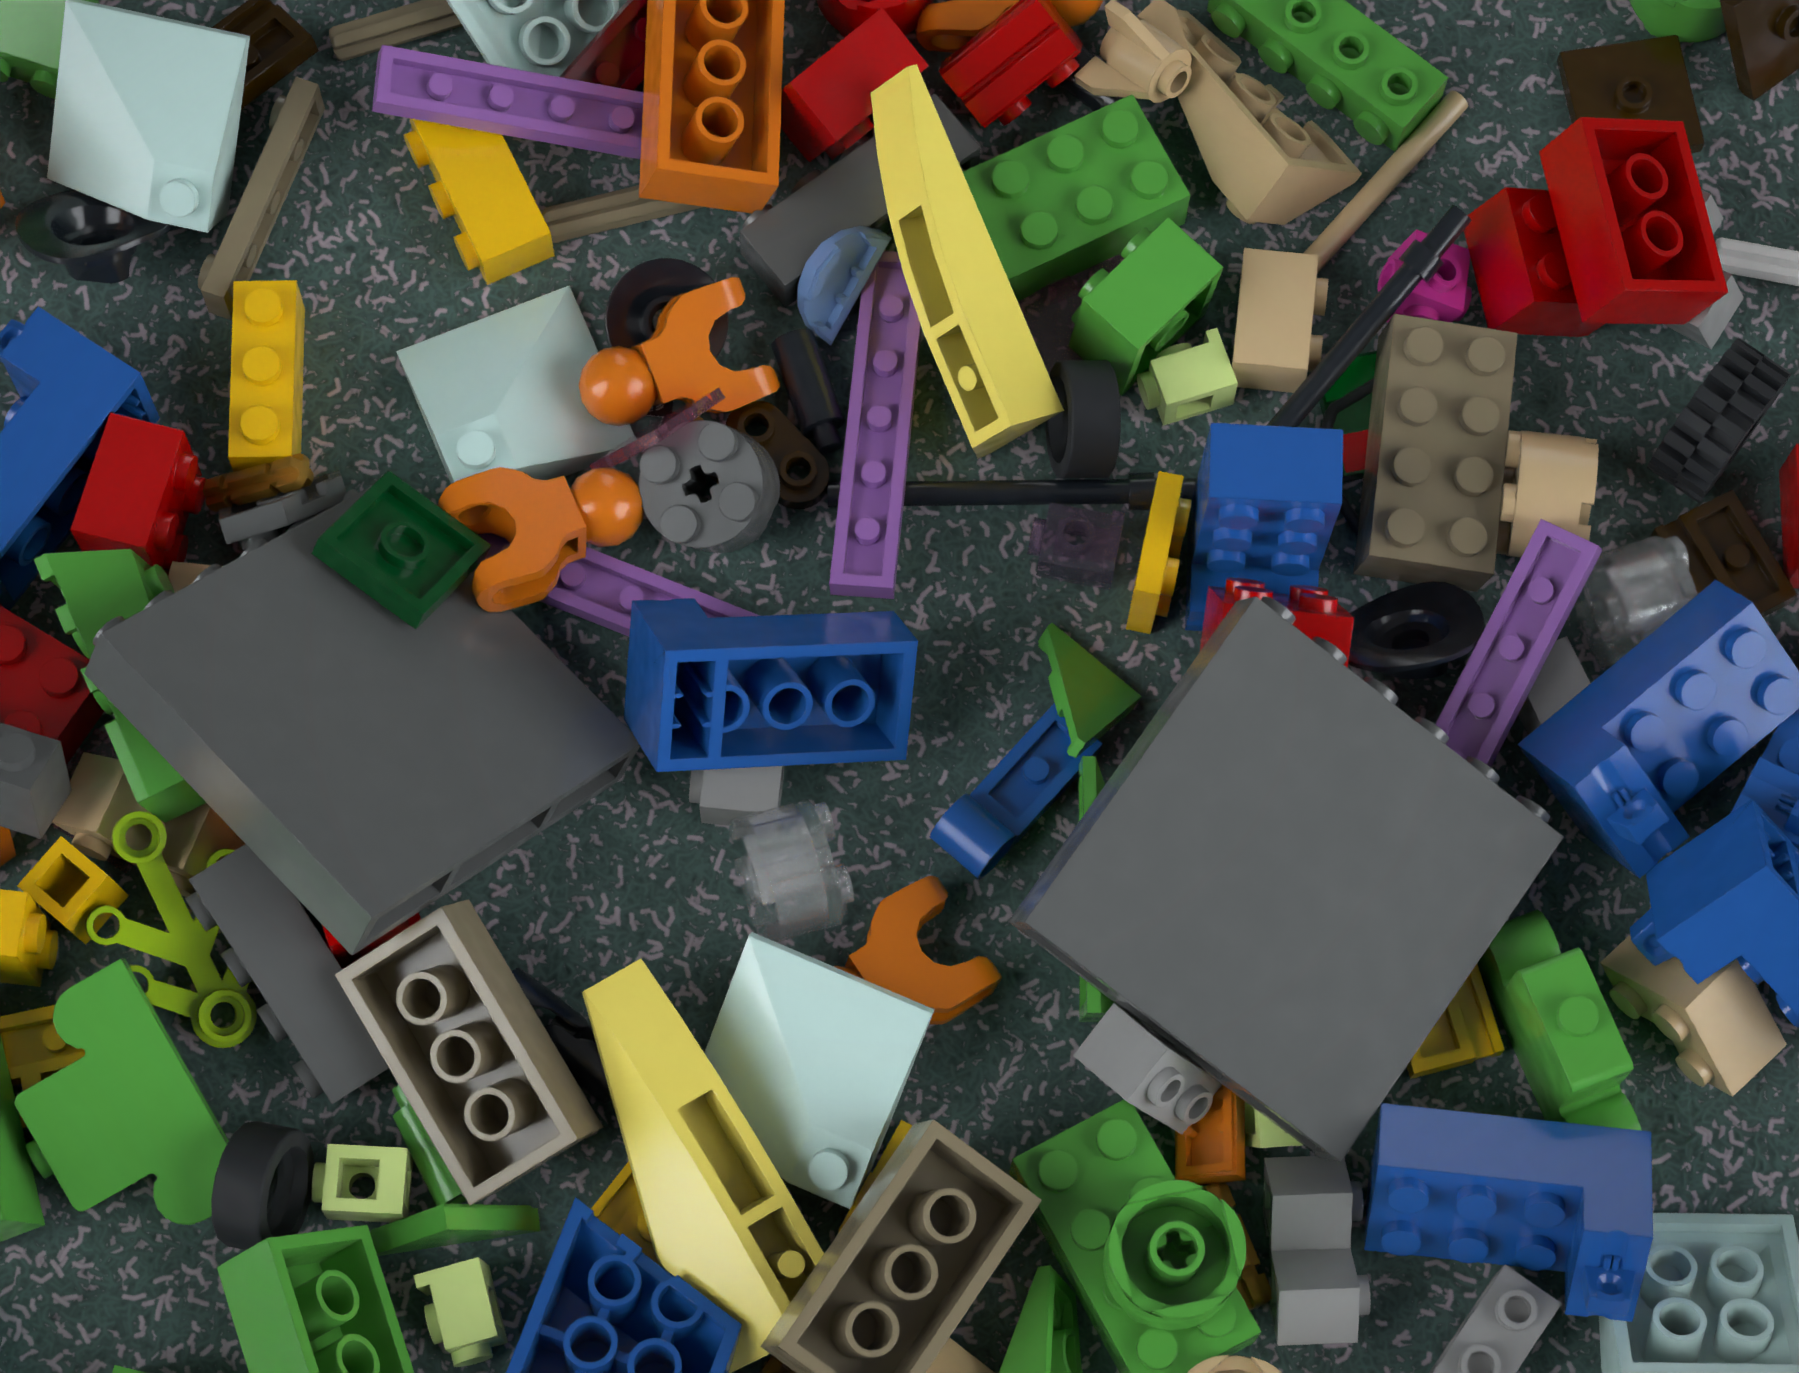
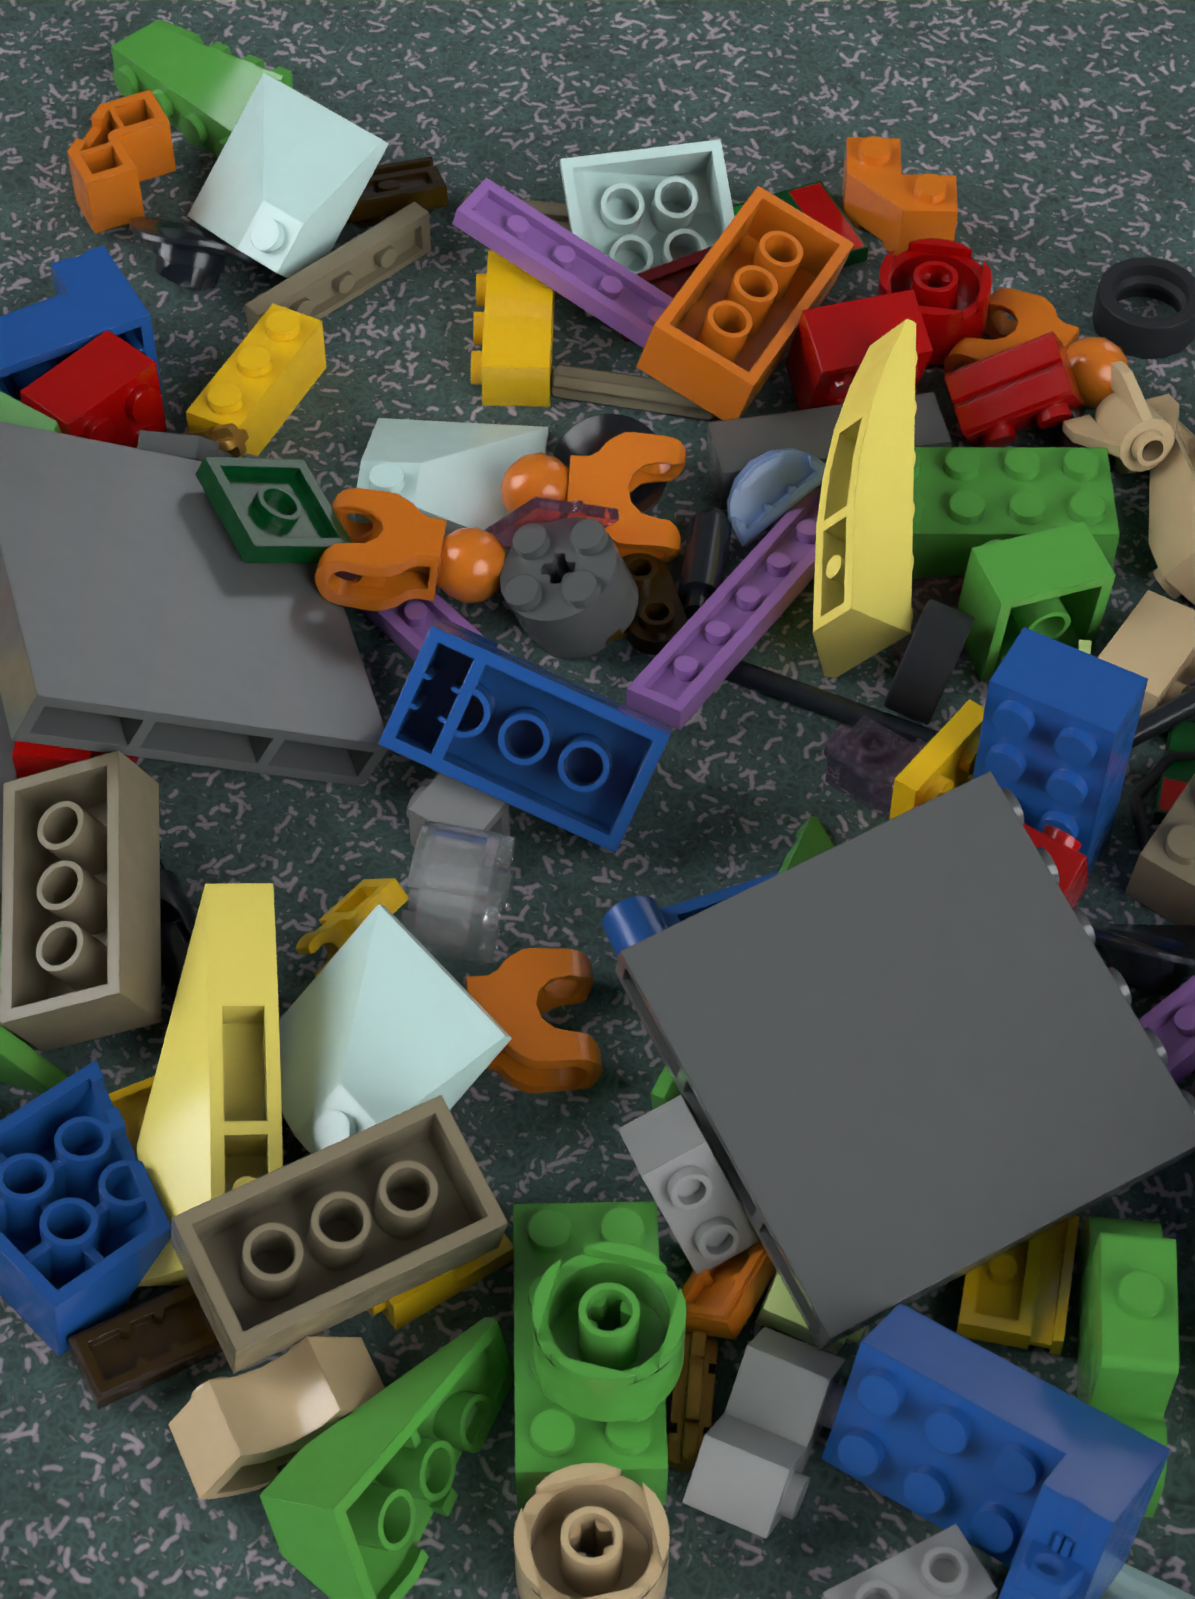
camera: 30 degrees right, 20 degrees down
none -> yellow plate [295,878,410,976]

